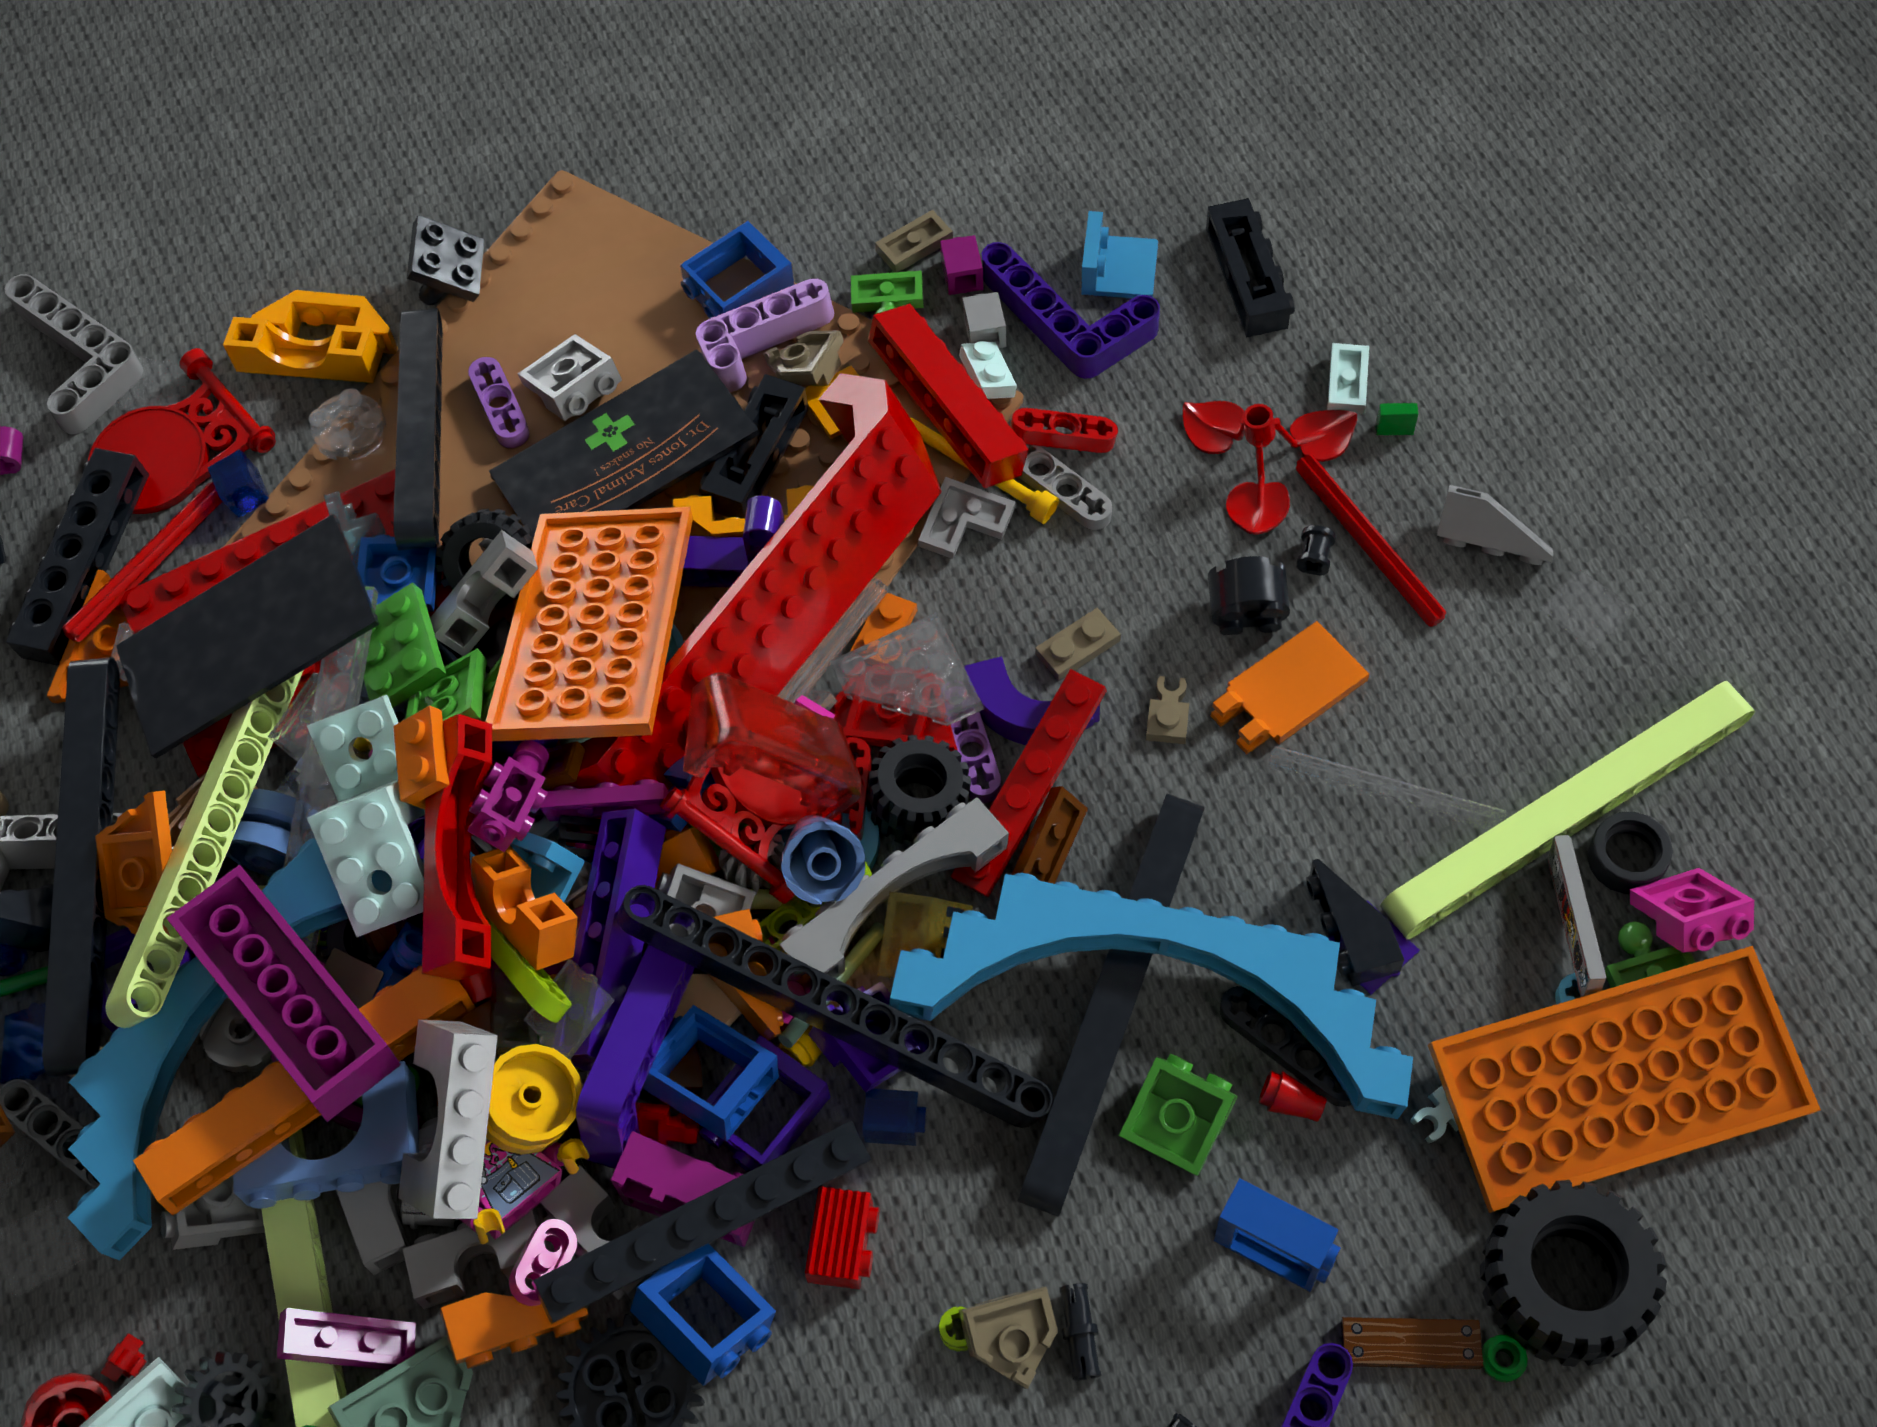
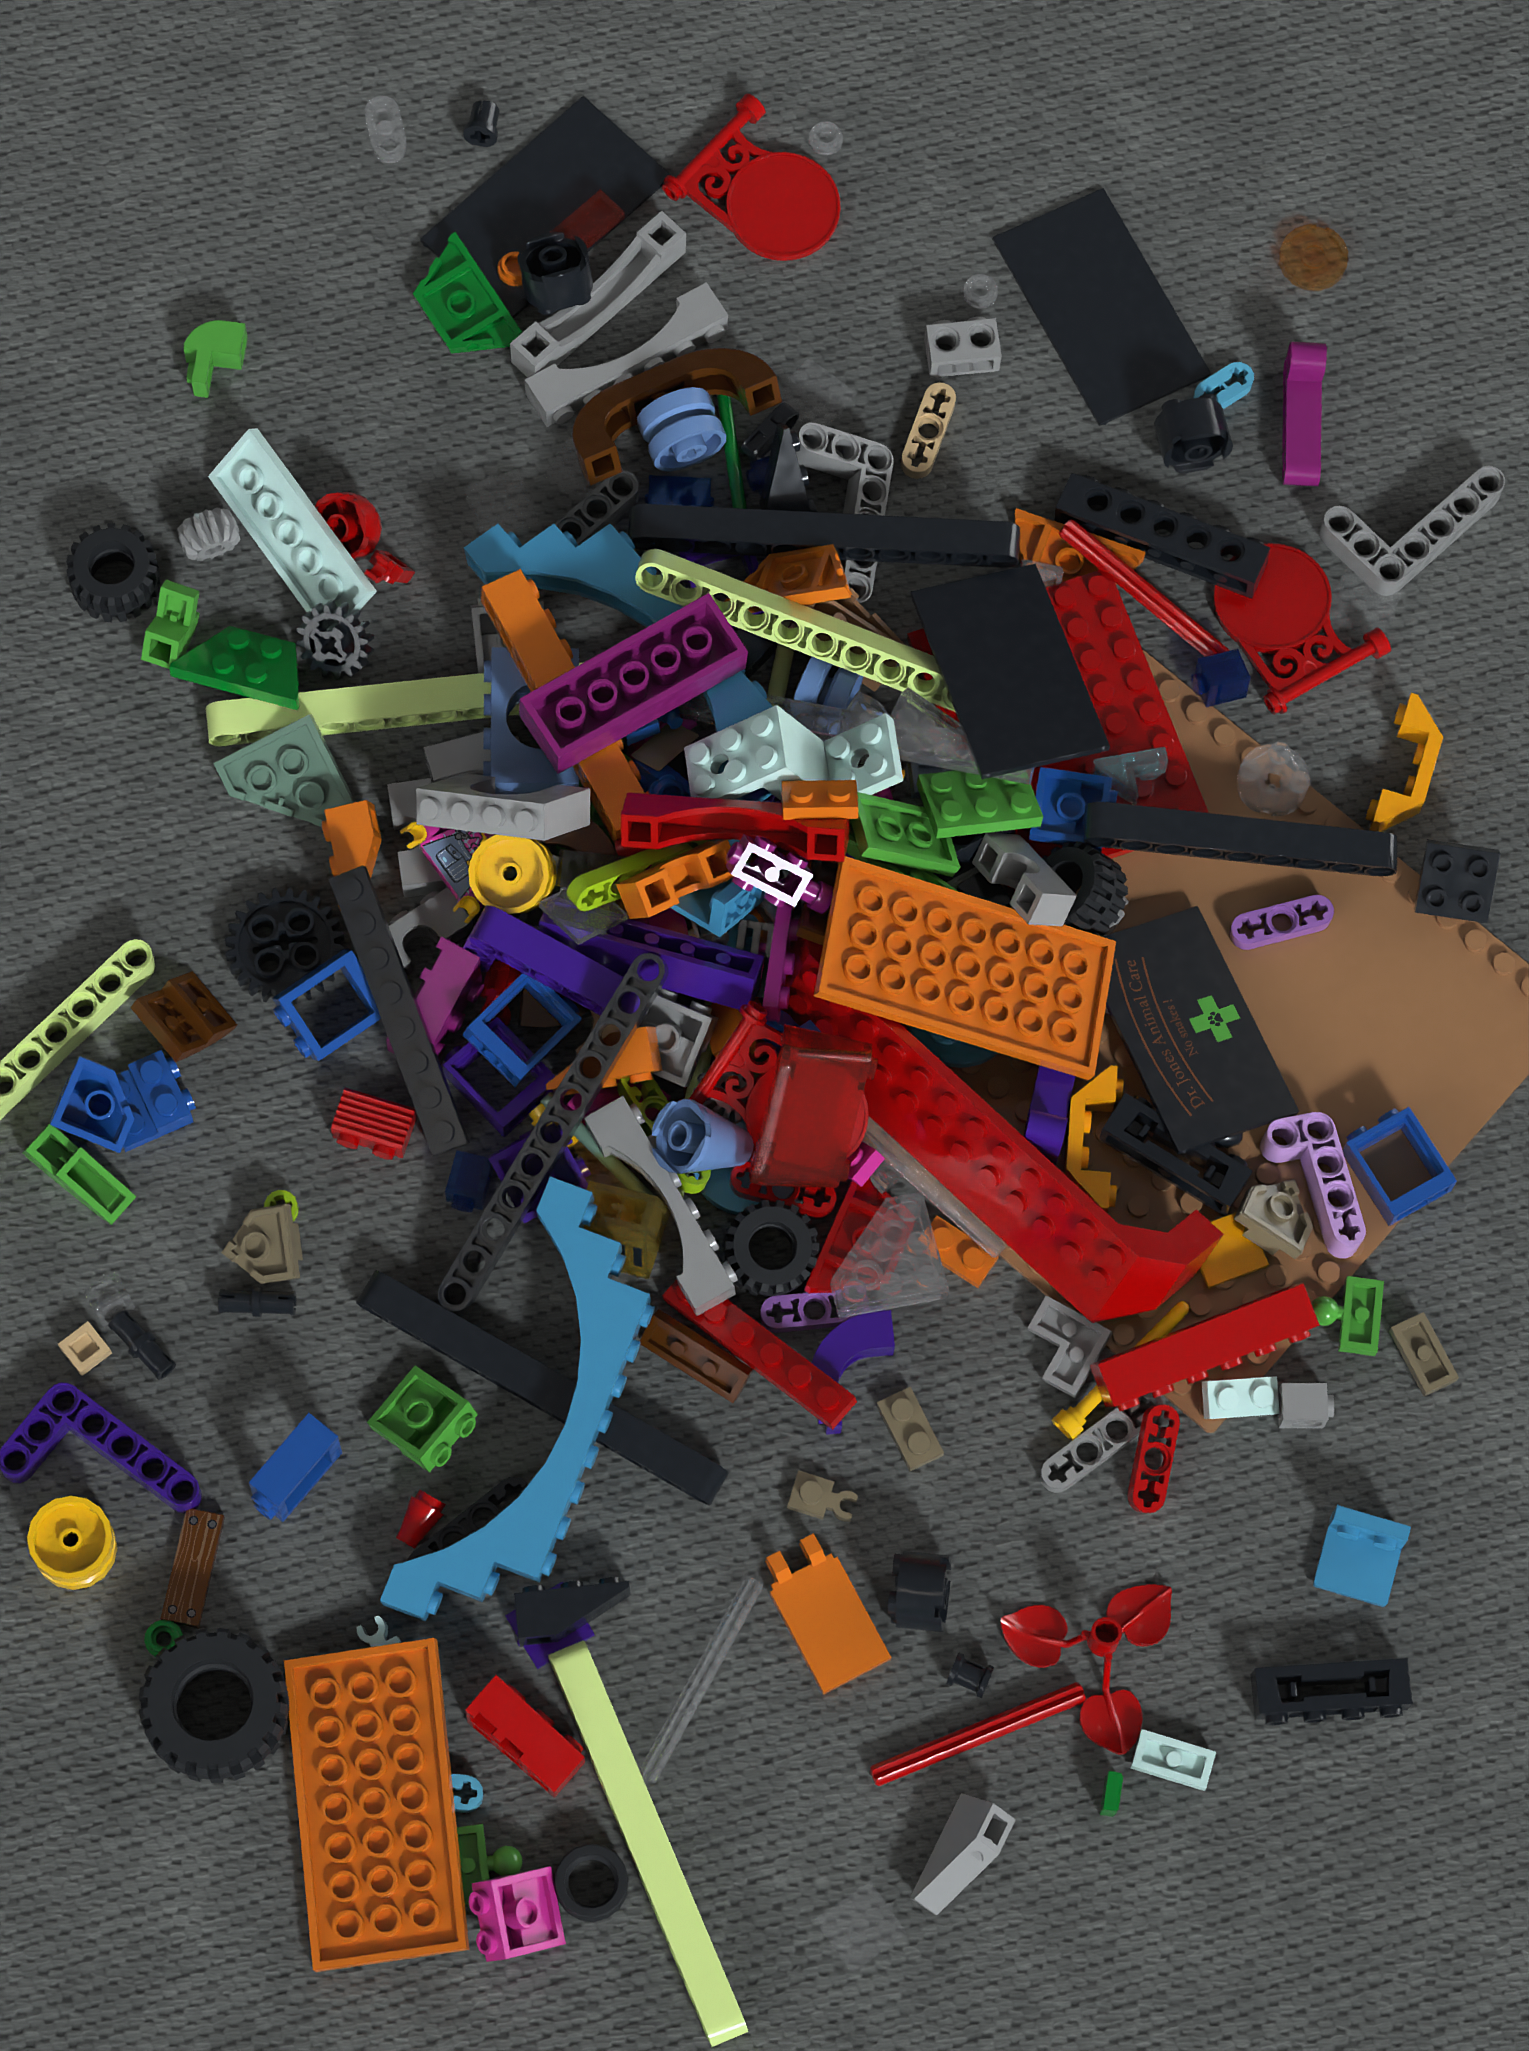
camera: 90 degrees right, 10 degrees up
light orange arch [223,317,383,383] -> none
plate [277,1308,416,1370] -> none
plate [509,1219,577,1306] -> none
light grey plate [518,334,622,421] -> none
magenta brick [940,235,984,295] -> none
dark purple beam [982,242,1160,379] -> none
light grey tile [1547,835,1607,997] -> none
none -> red wedge [465,1675,585,1798]

